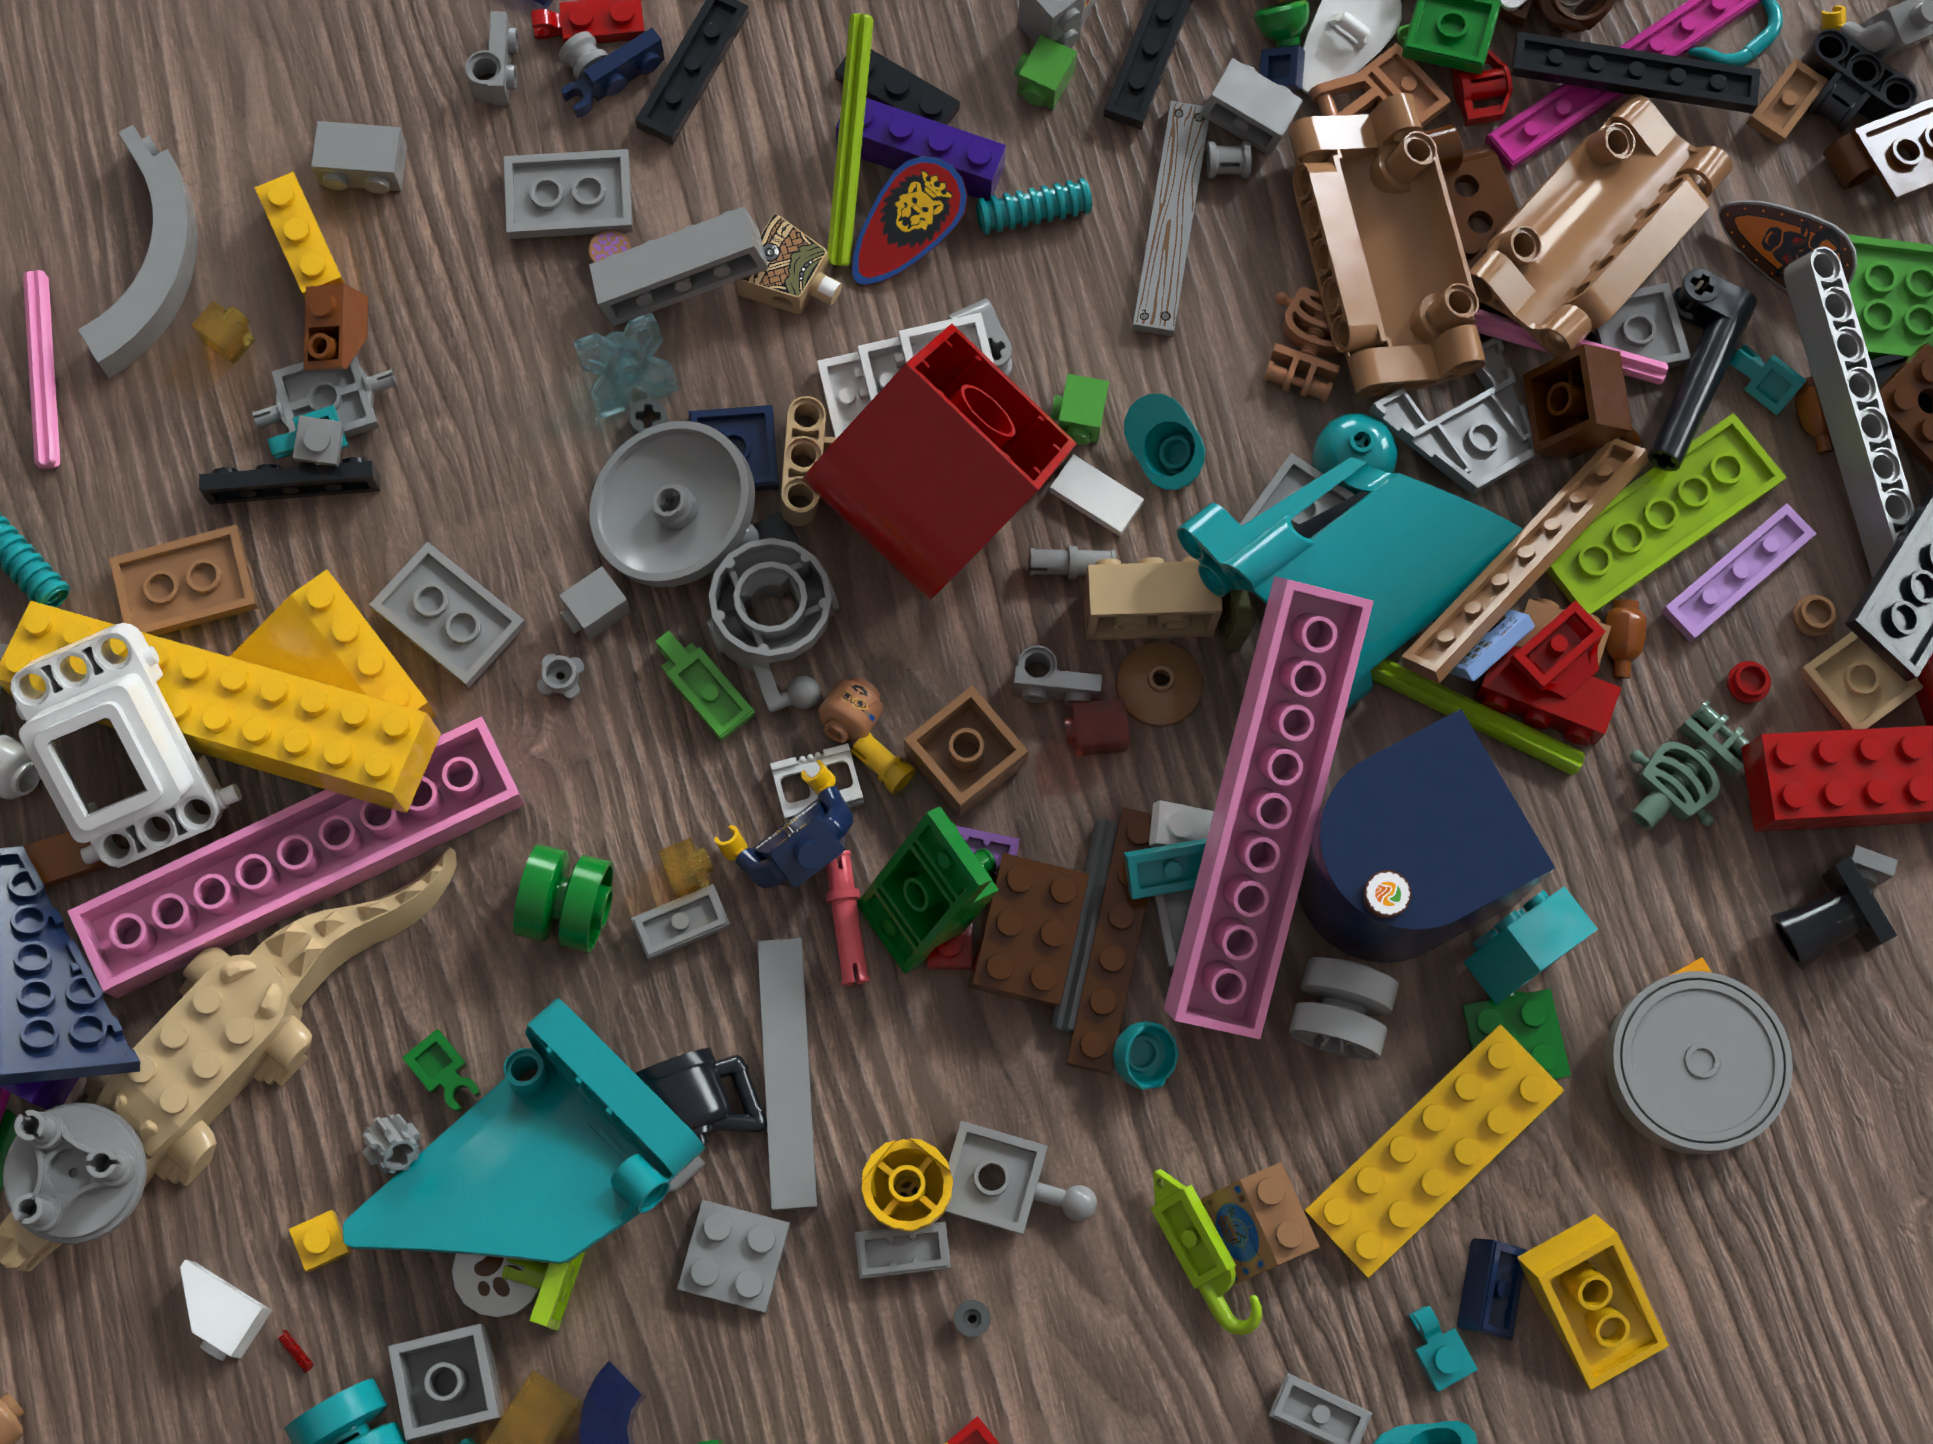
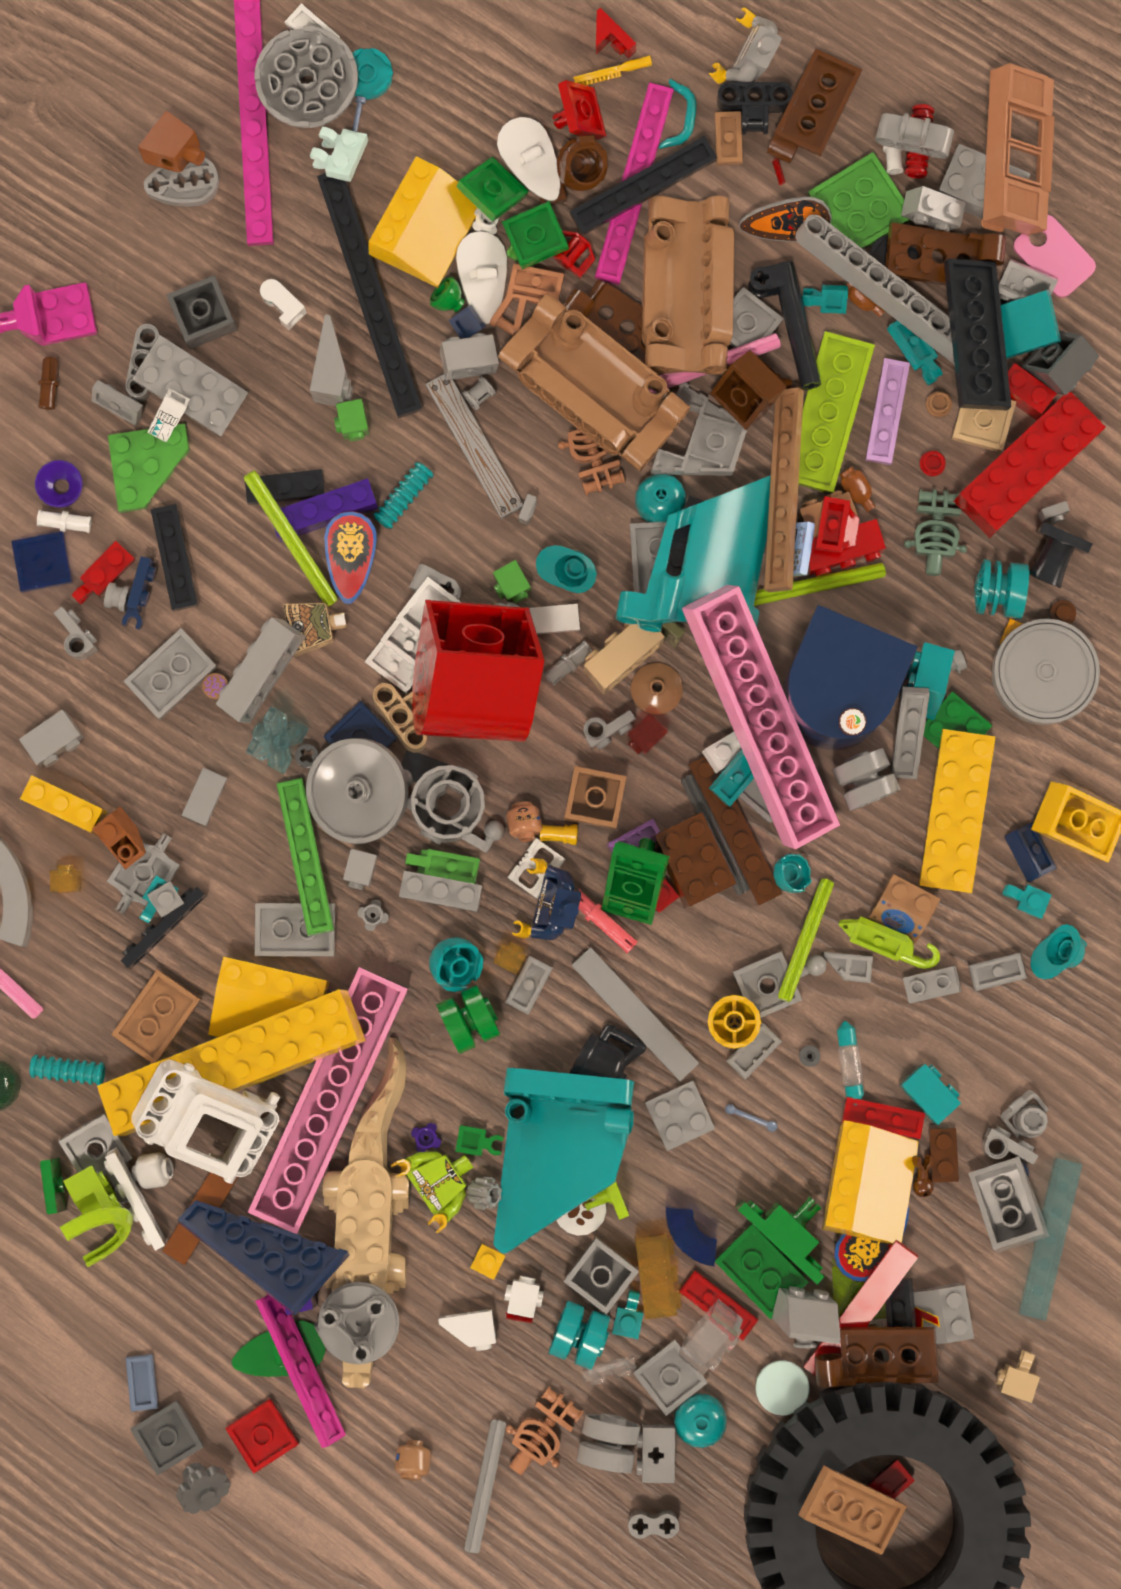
camera: 30 degrees left, 10 degrees up
none -> light grey tile [182,768,228,827]
none -> bright green tile [276,778,334,937]
none -> lime torso [391,1151,474,1233]
none -> light grey brick [399,871,483,913]
none -> dark purple plate [411,1123,441,1152]
none -> teal cylinder [429,937,483,992]
none -> white brick [504,1276,544,1318]
none -> light grey tile [518,494,537,526]
none -> sand blue hinge [725,1104,777,1132]
none -> red leg [772,158,786,185]
none -> lime axle [778,878,834,1002]
none -> light grey tile [823,952,873,983]
none -> piece [837,1021,864,1105]
none -> teal plate [887,321,943,385]
none -> light grey tile [890,687,930,779]
none -> light grey plate [903,966,962,1004]
none -> light grey plate [951,649,967,674]
none -> teal wheel [974,559,1029,619]
none -> reddish brown plate [1050,600,1076,624]

